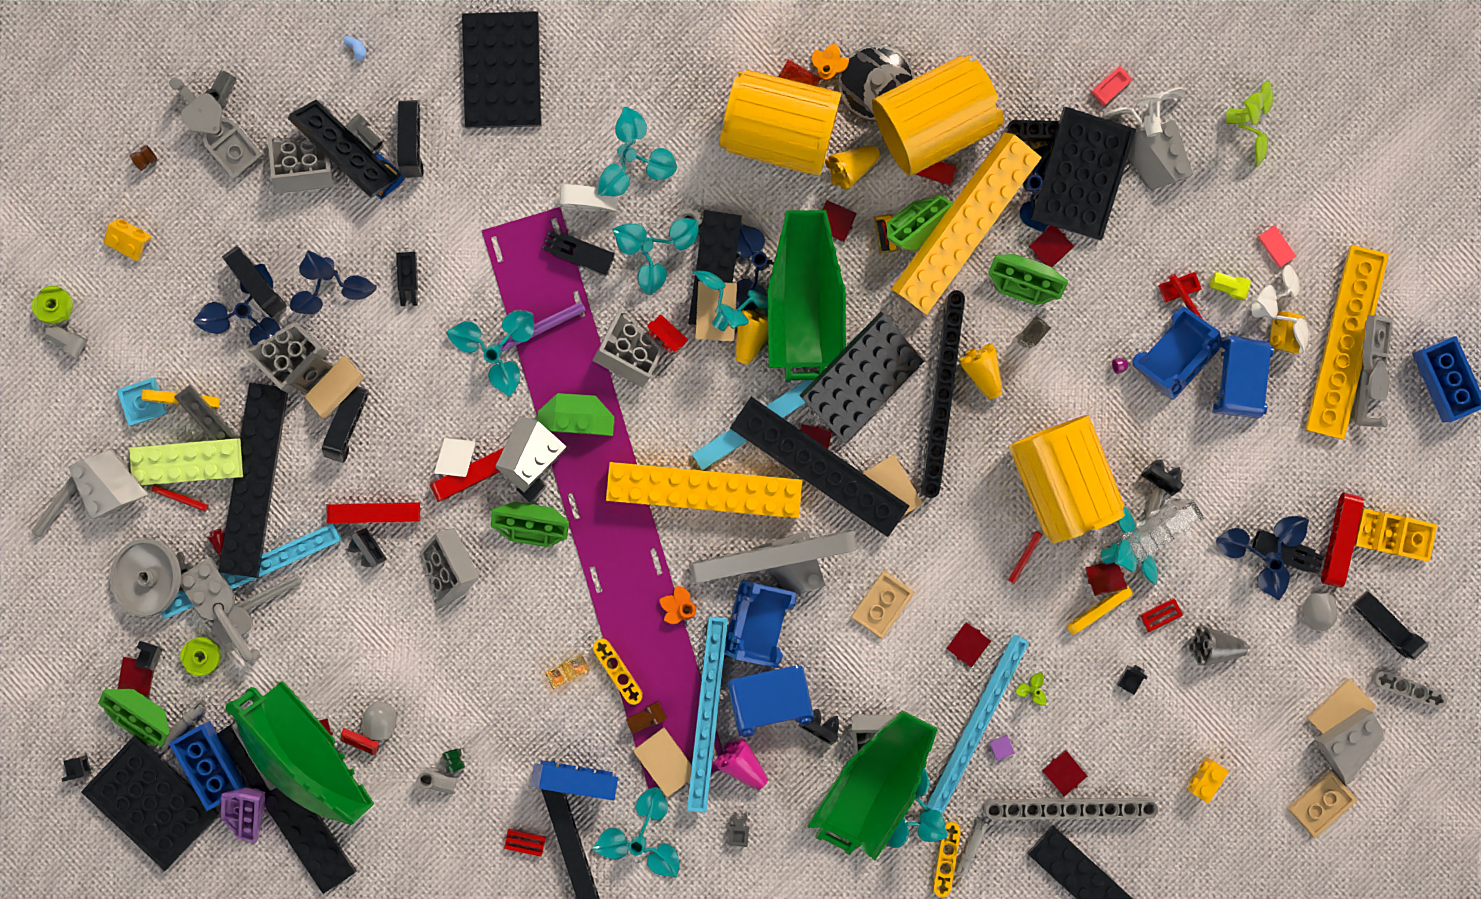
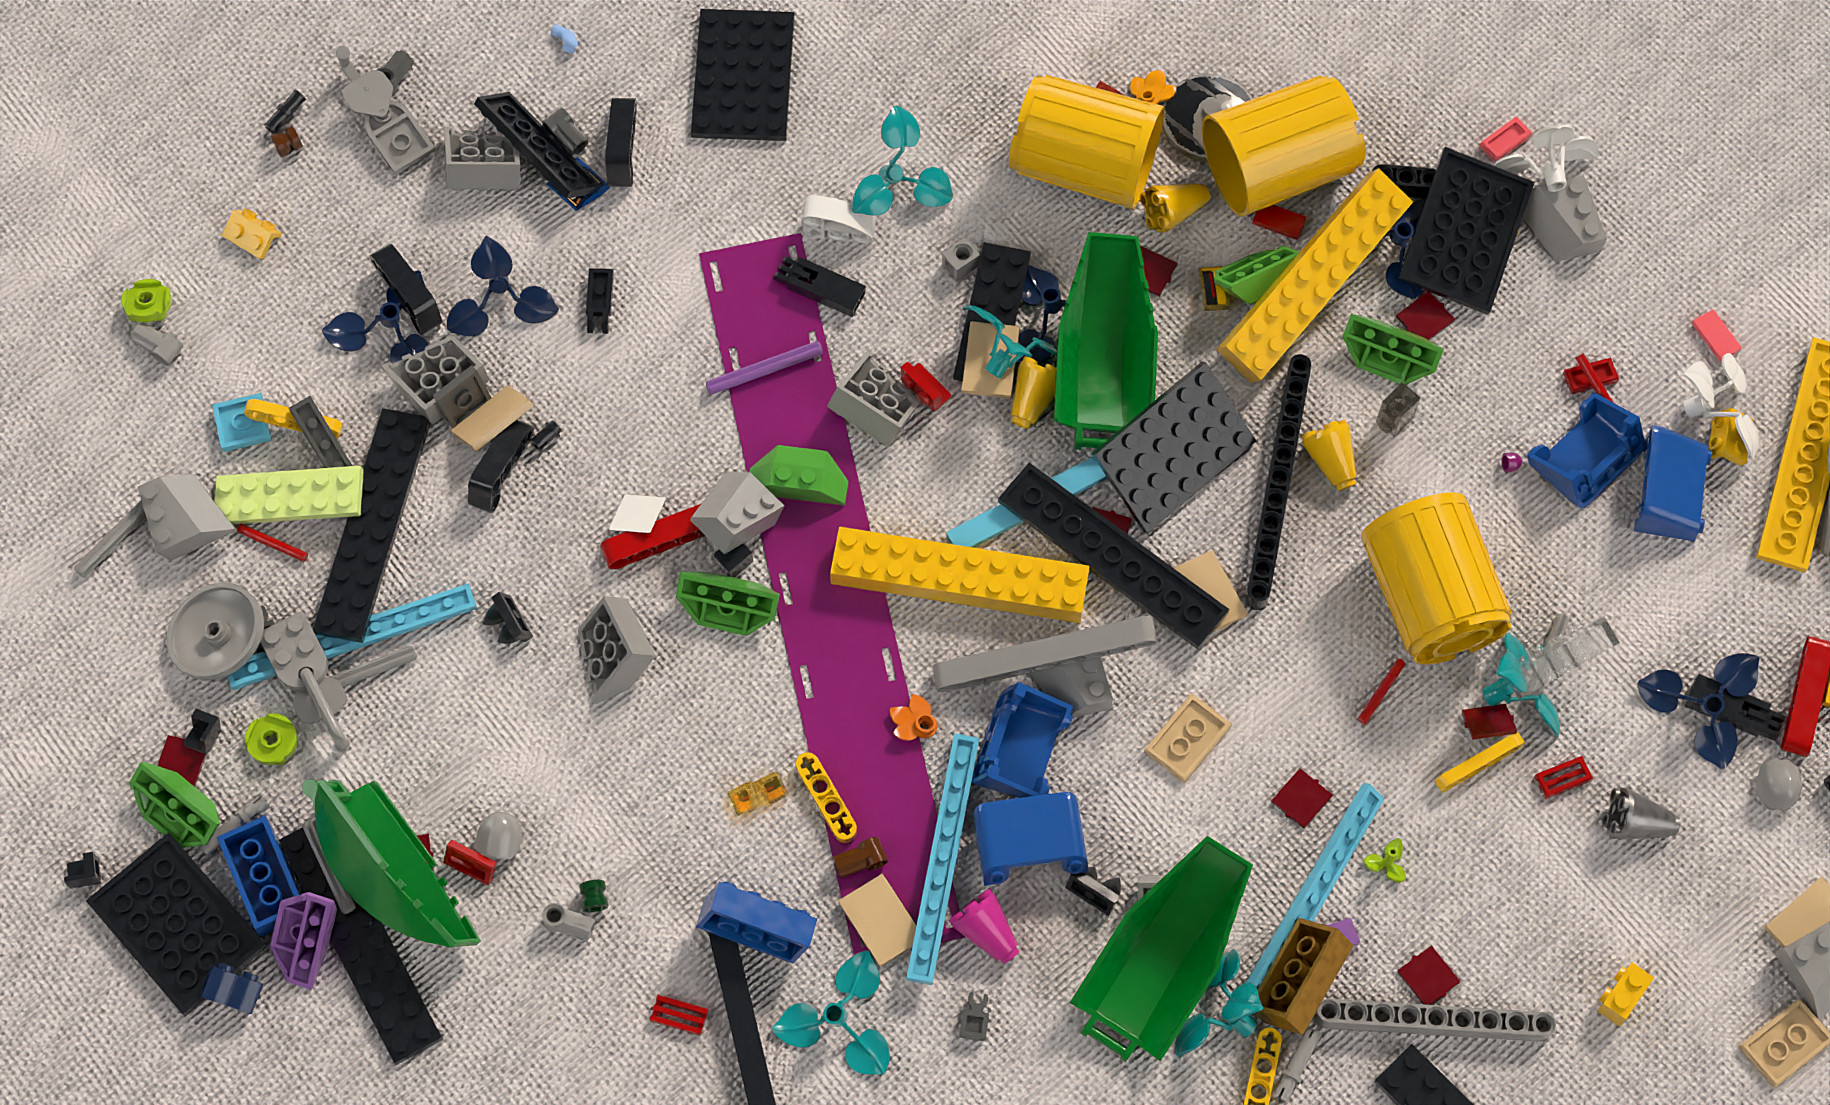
camera: 10 degrees right, 20 degrees down
dark red cone [207,529,225,560] -> none
red beam [326,502,421,523] -> none
teal plant [446,310,534,396] -> none
teal plant [612,218,698,295] -> none
black bracket [1116,665,1148,695] -> none
black tile [1141,459,1184,496] -> none
neon yellow piece [1209,272,1252,300] -> none
lime plant [1226,81,1273,167] -> none
none -> dark blue brick [199,962,264,1014]
none -> black pin [264,89,306,134]
none -> black pin [530,420,562,452]
none -> pearl gold brick [1255,918,1354,1035]

